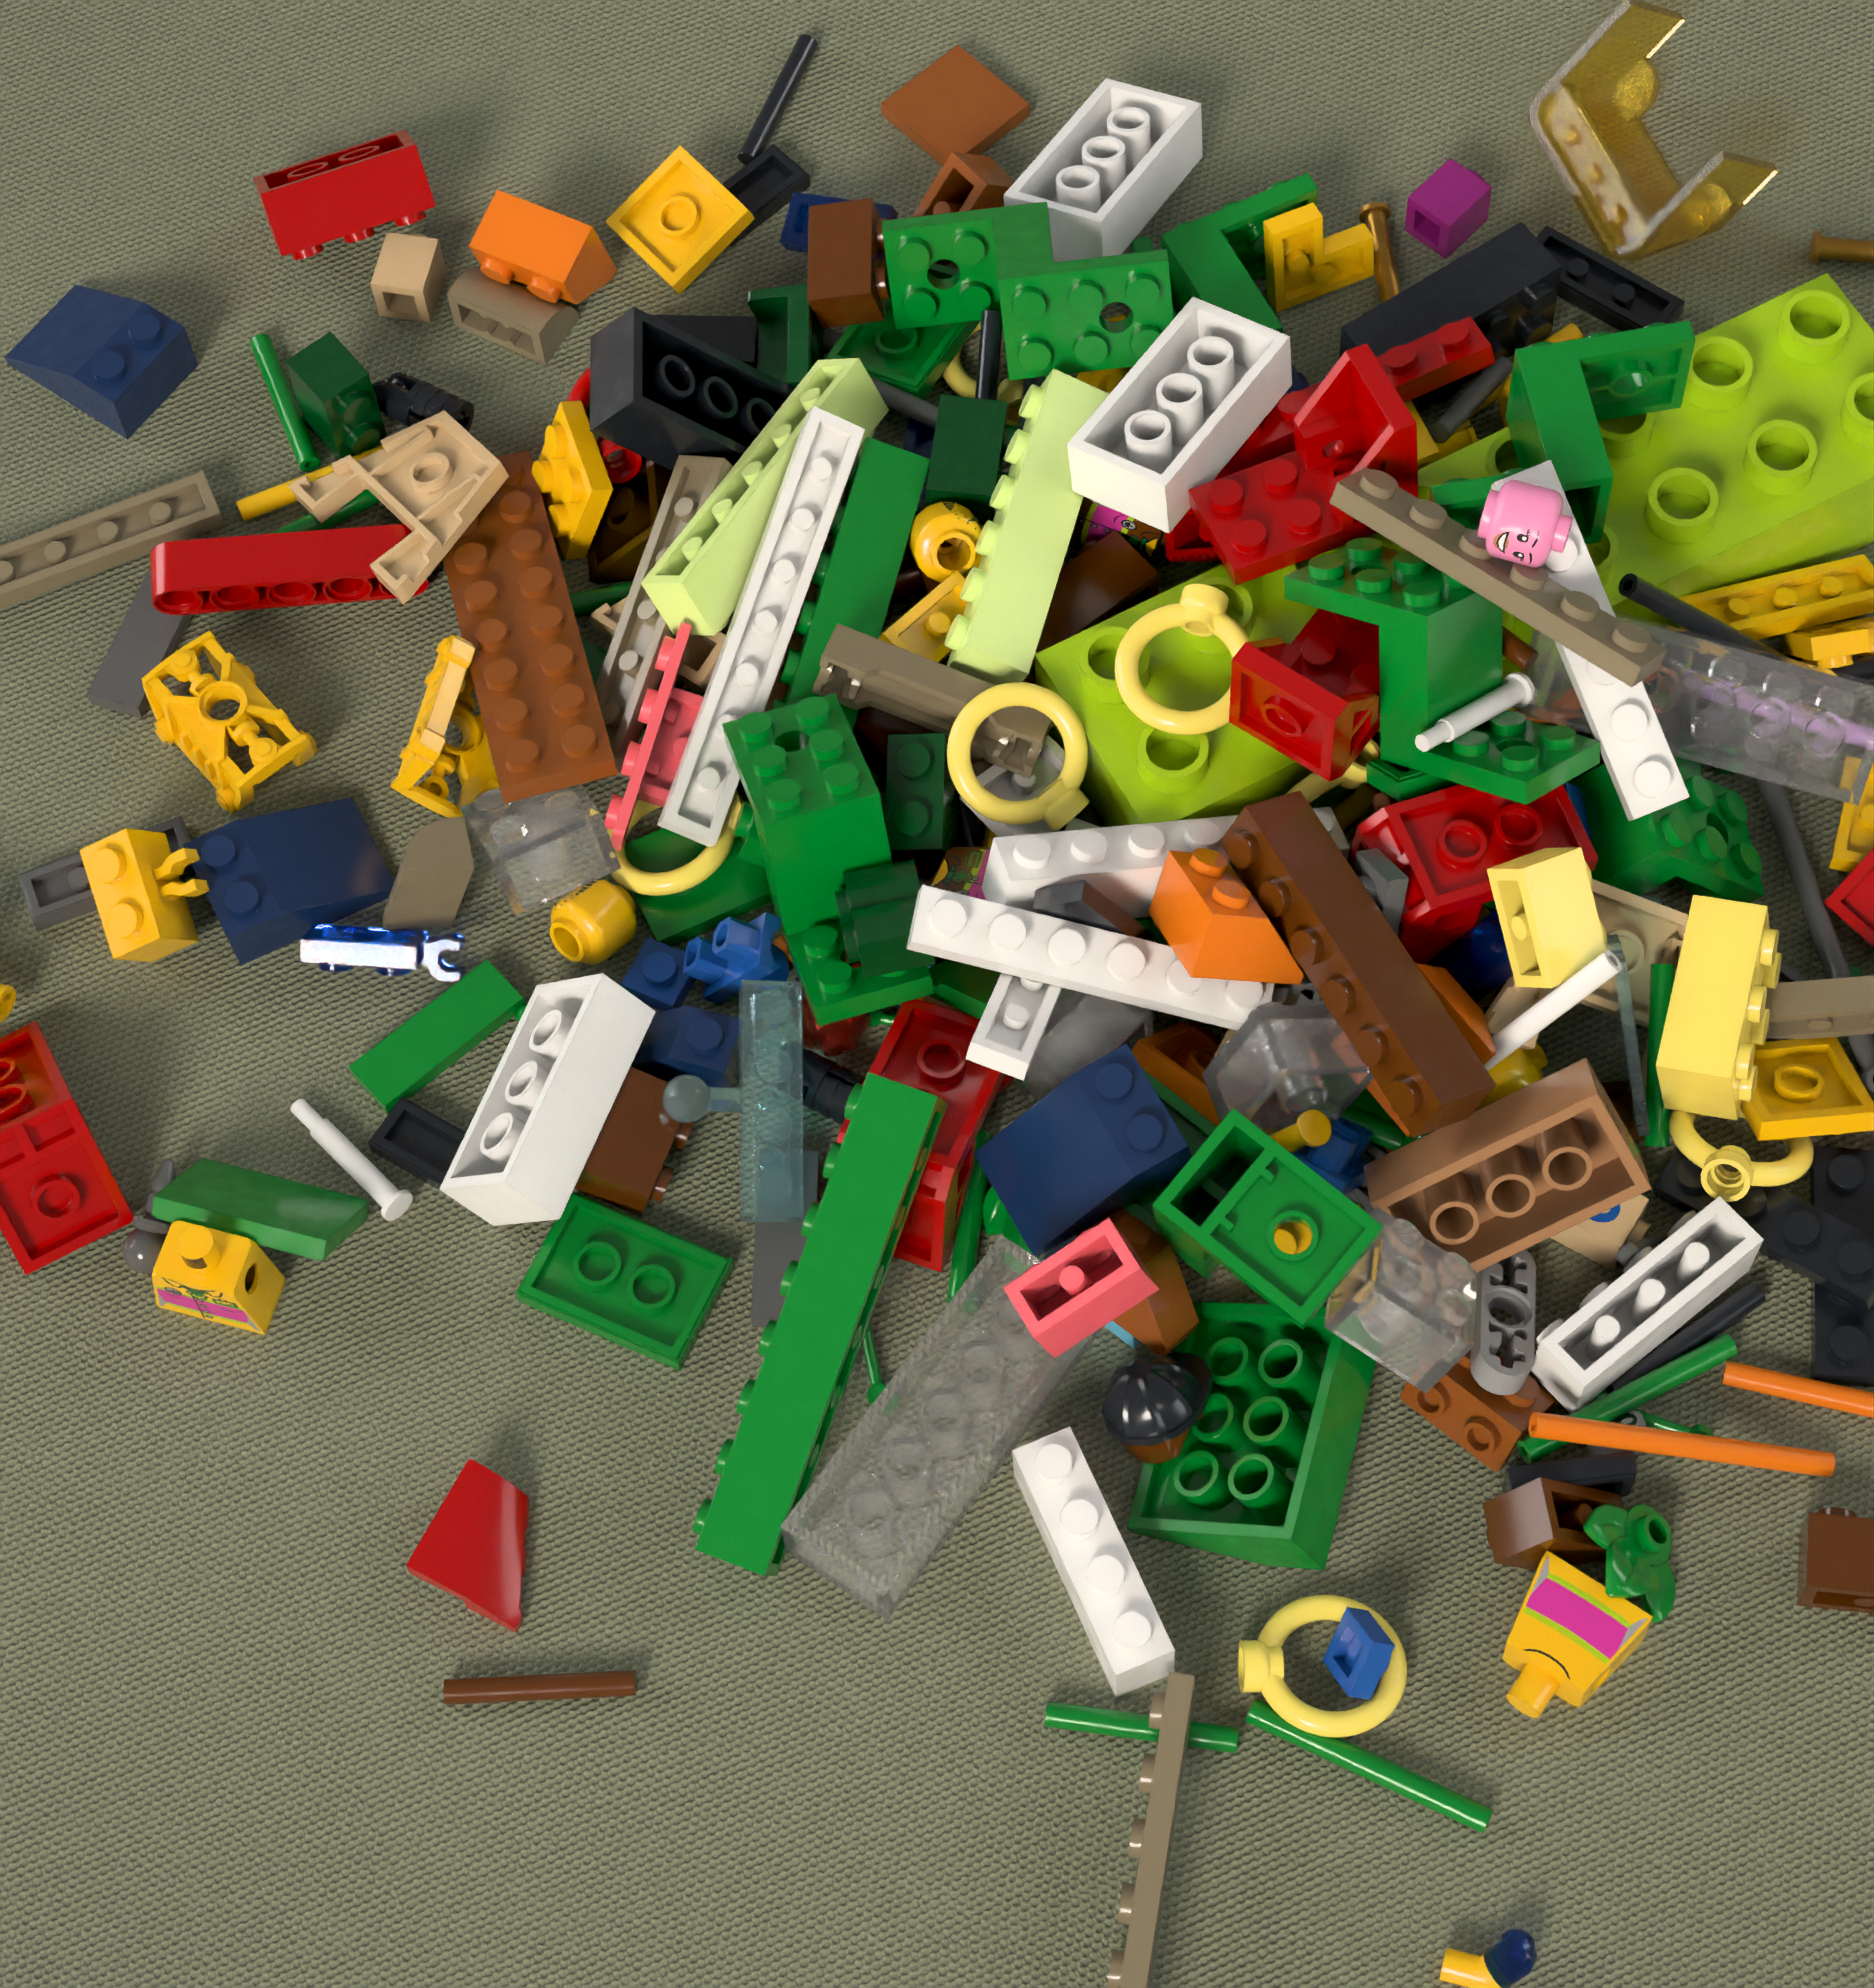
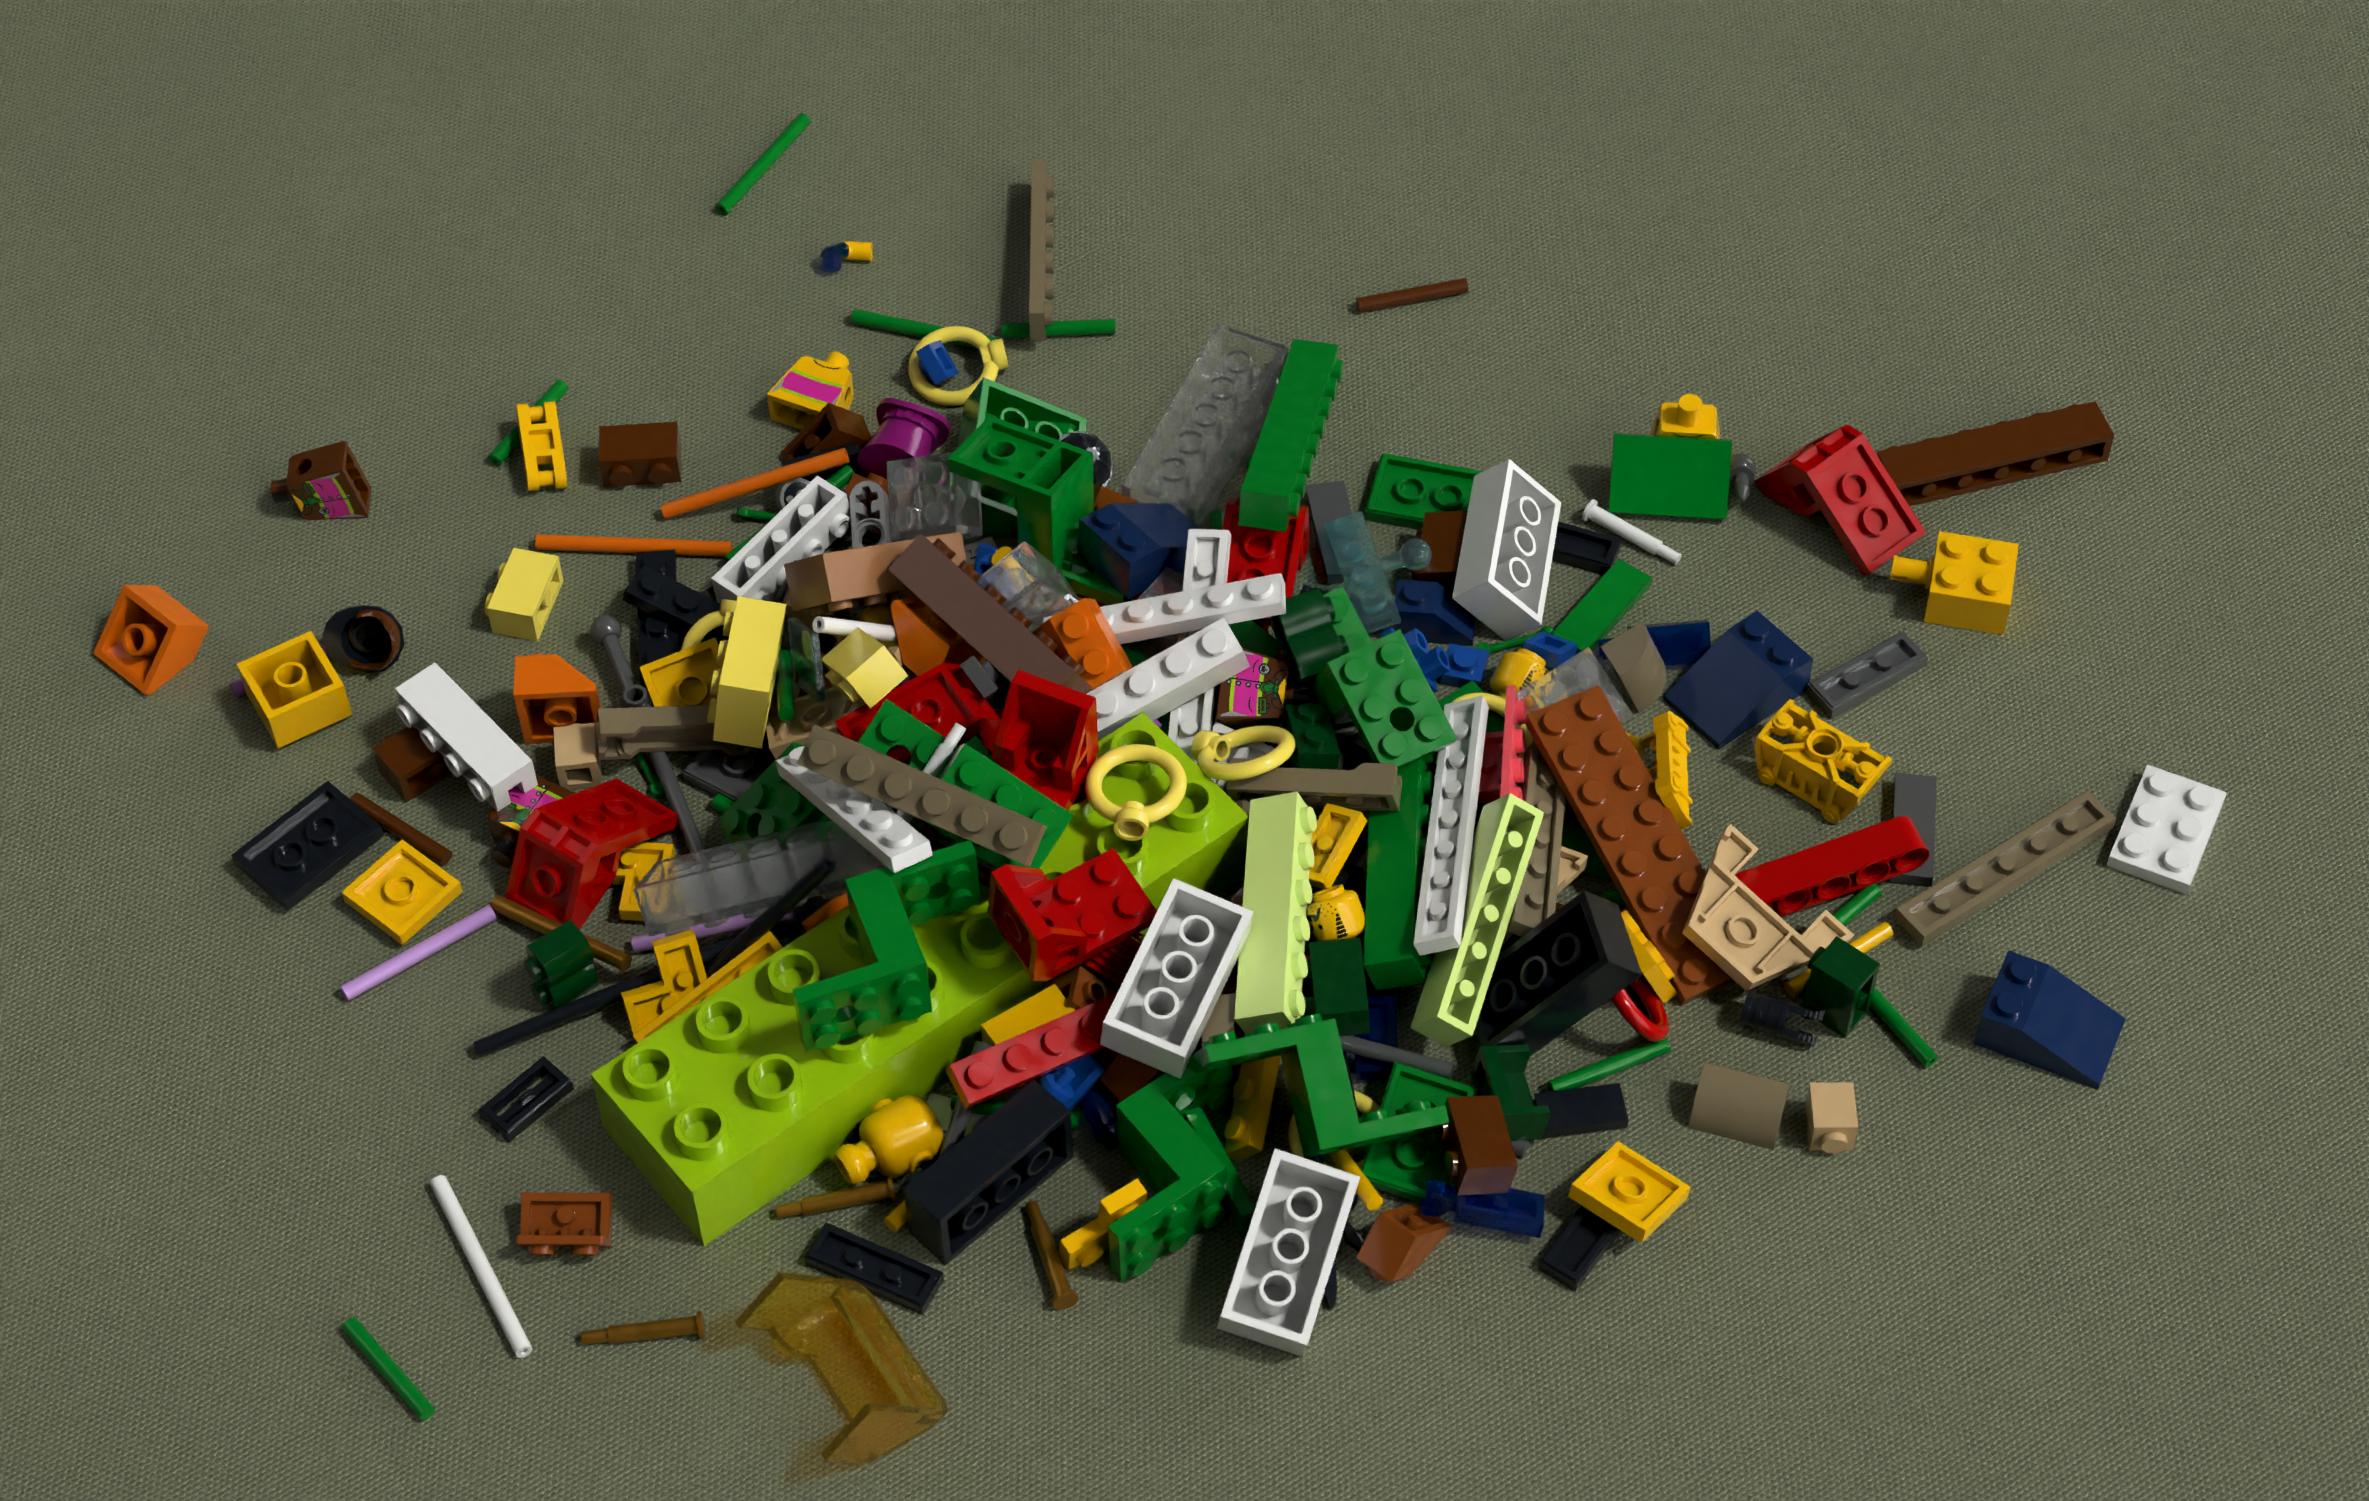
camera: 165 degrees right, 10 degrees down
yellow brick [79,828,210,962] -> none
red brick [253,129,436,260] -> none
red slope [406,1458,530,1633] -> none
orange slope [469,189,617,305] -> none
black bar [738,34,818,165] -> none
dark orange tile [881,45,1030,166] -> none
coral brick [1003,1218,1159,1358] -> none
white brick [1012,1426,1175,1698] -> none
black tile [1032,880,1155,942] -> none
magenta brick [1405,158,1492,259] -> none
bright pink head [1477,480,1573,567] -> none
green plate [1583,1504,1676,1623] -> none
none -> magenta hat [857,398,951,491]
none -> blue plate [1522,631,1578,670]

